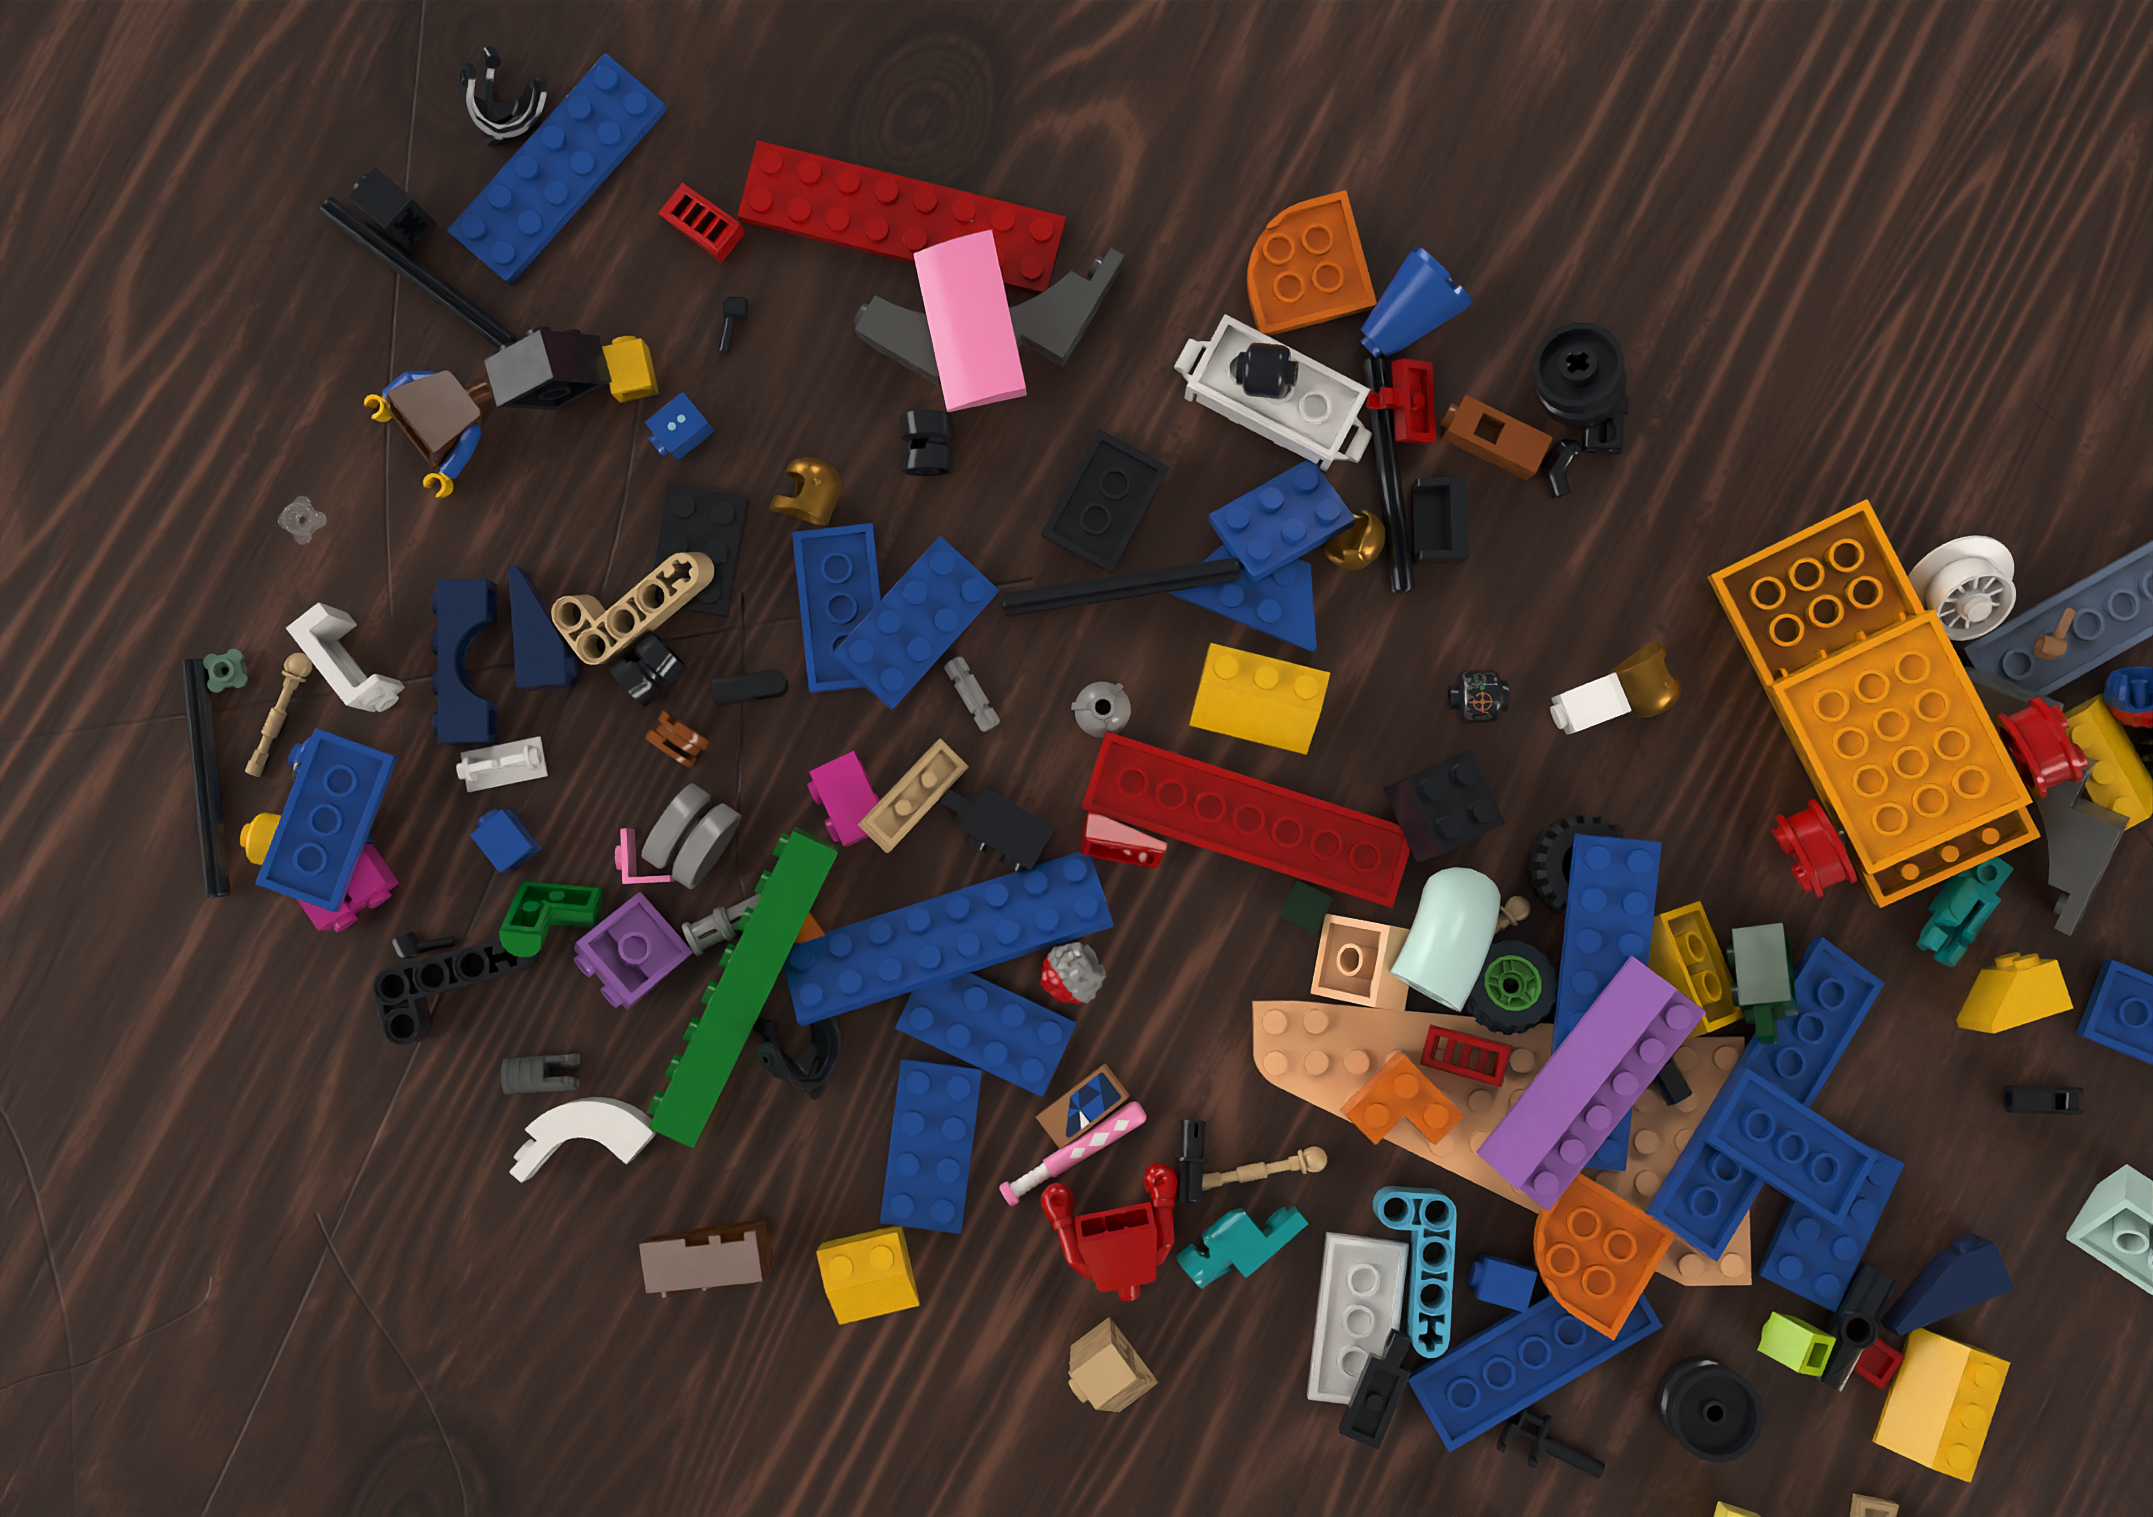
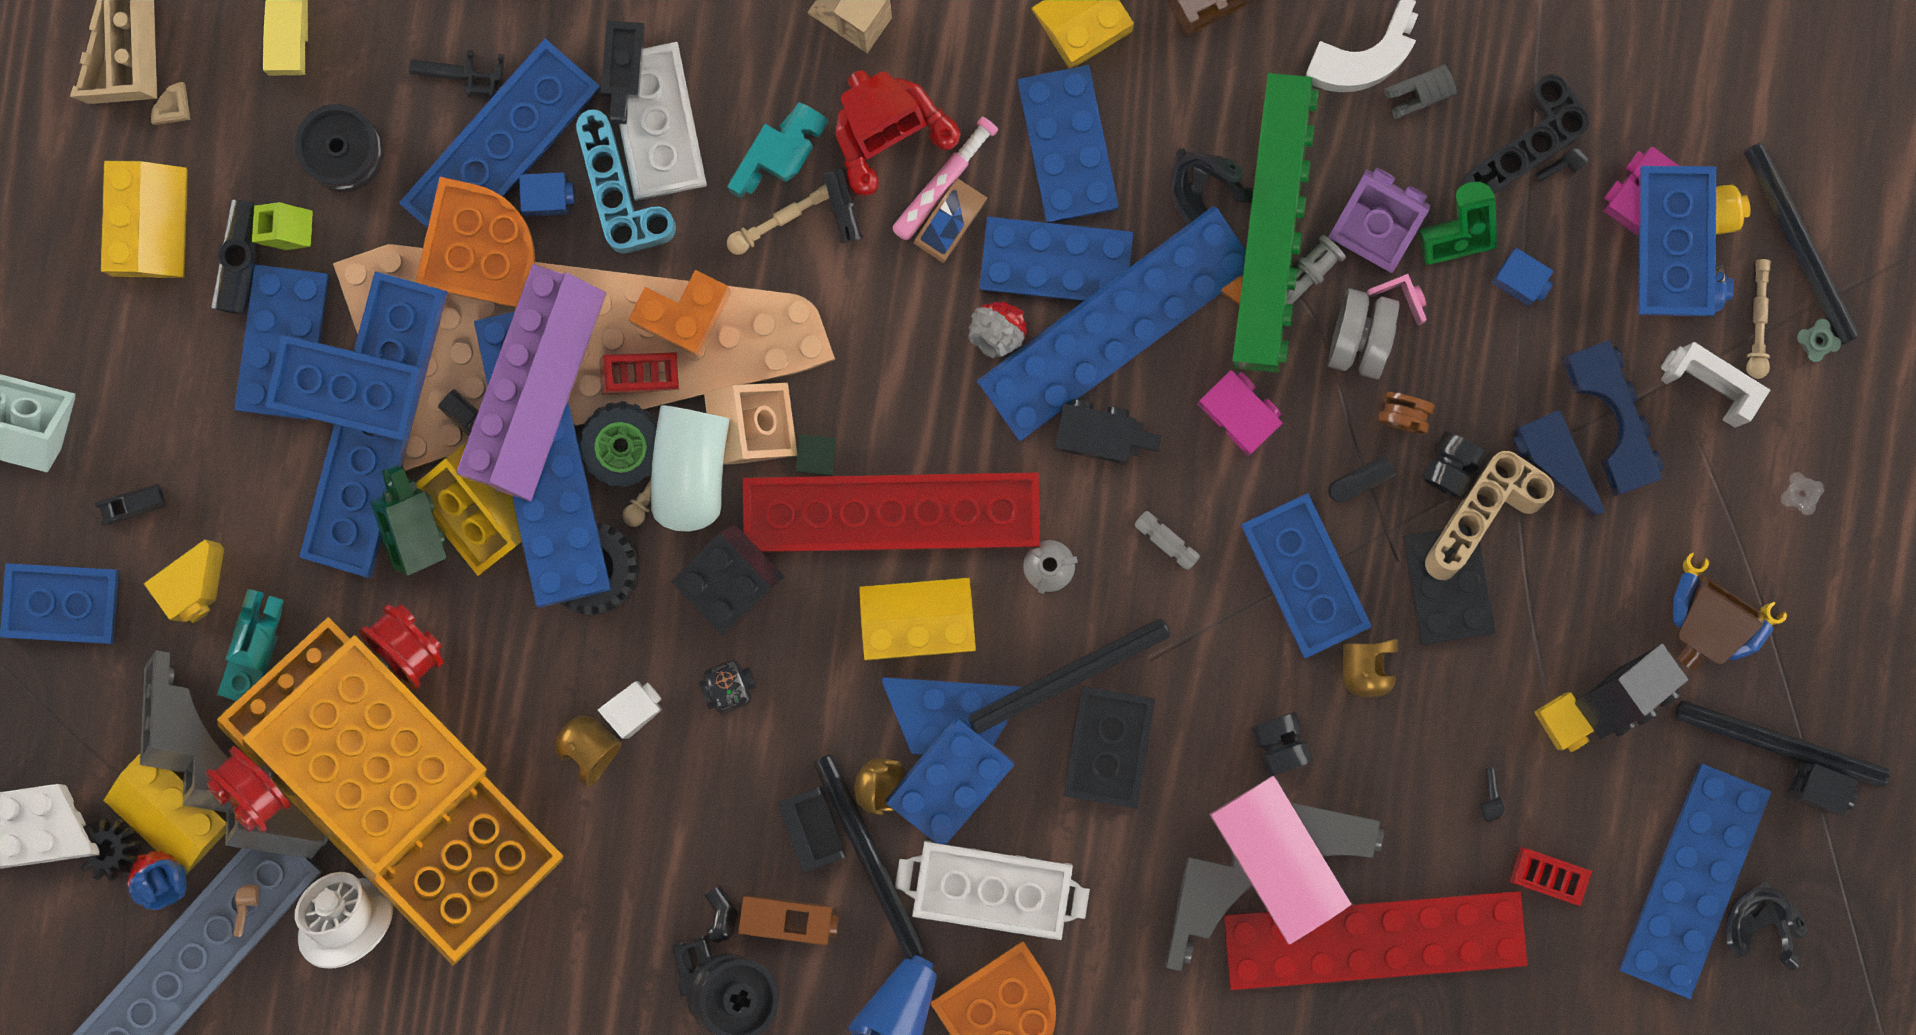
camera: 160 degrees right, 0 degrees up
white hinge [456,737,548,792] -> none
blue brick [645,392,715,461] -> none
blue plate [831,536,1000,710] -> none
tan tile [857,738,969,853] -> none
red slope [1079,811,1167,868] -> none
black head [1236,342,1299,399] -> none
red plate [1366,358,1436,445] -> none
red tile [1853,1337,1905,1391] -> none
dark blue slope [1881,1234,2014,1336] -> none

